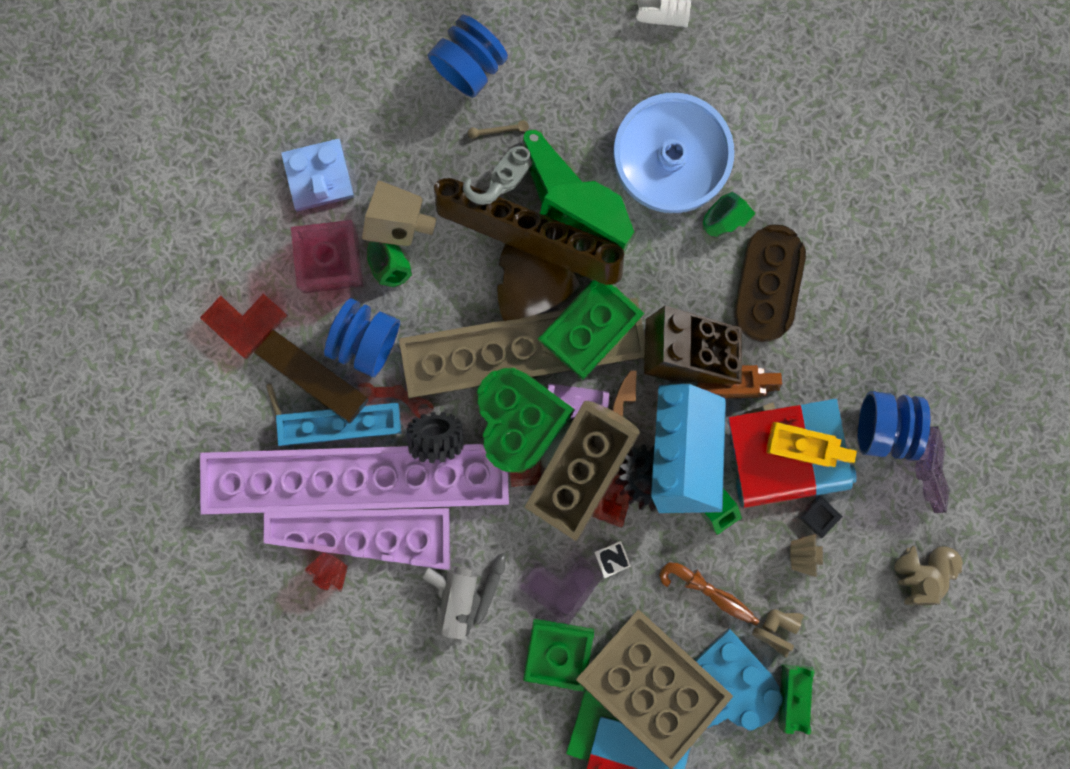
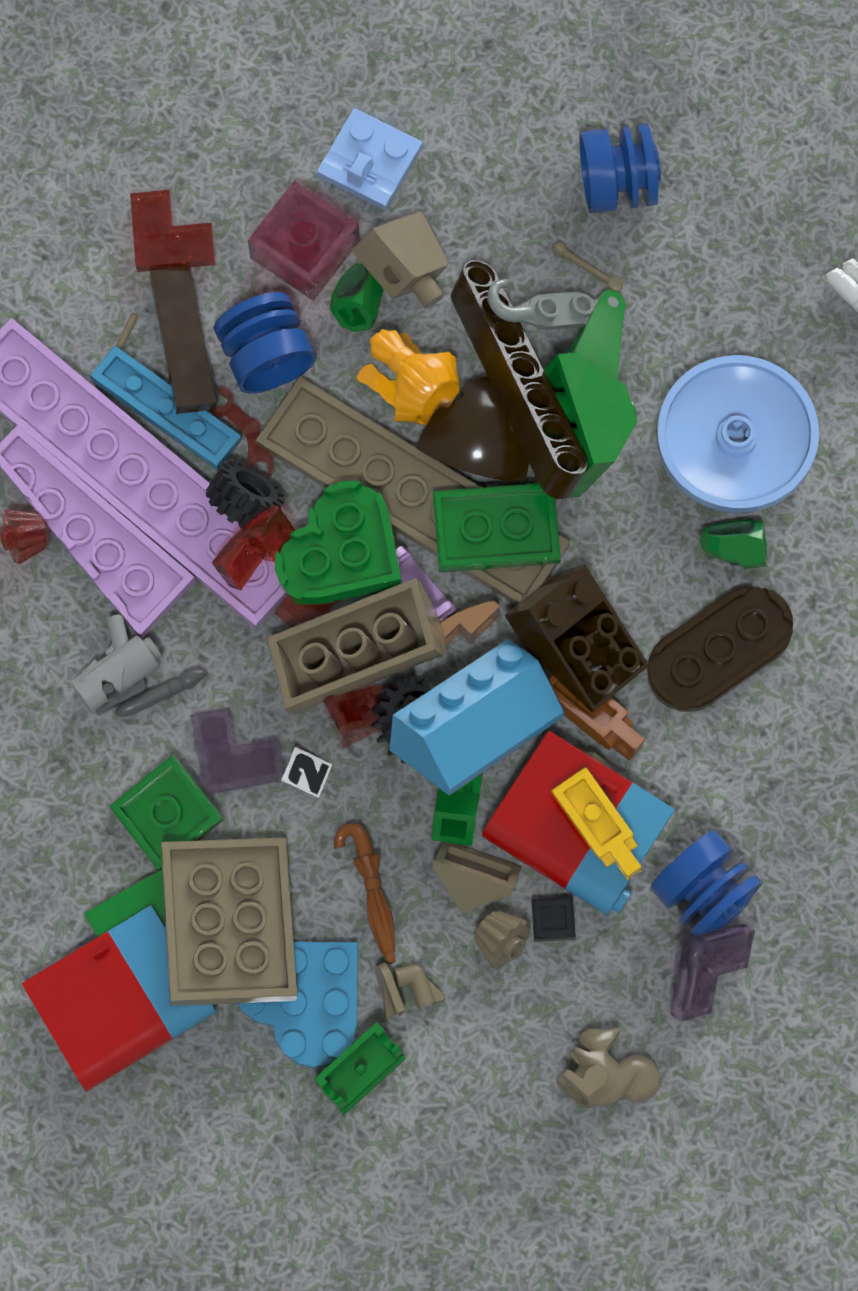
camera: 50 degrees right, 10 degrees down
none -> clear red slope [212,505,296,590]
none -> light orange piece [356,329,460,425]
none -> dark tan slope [432,842,522,912]

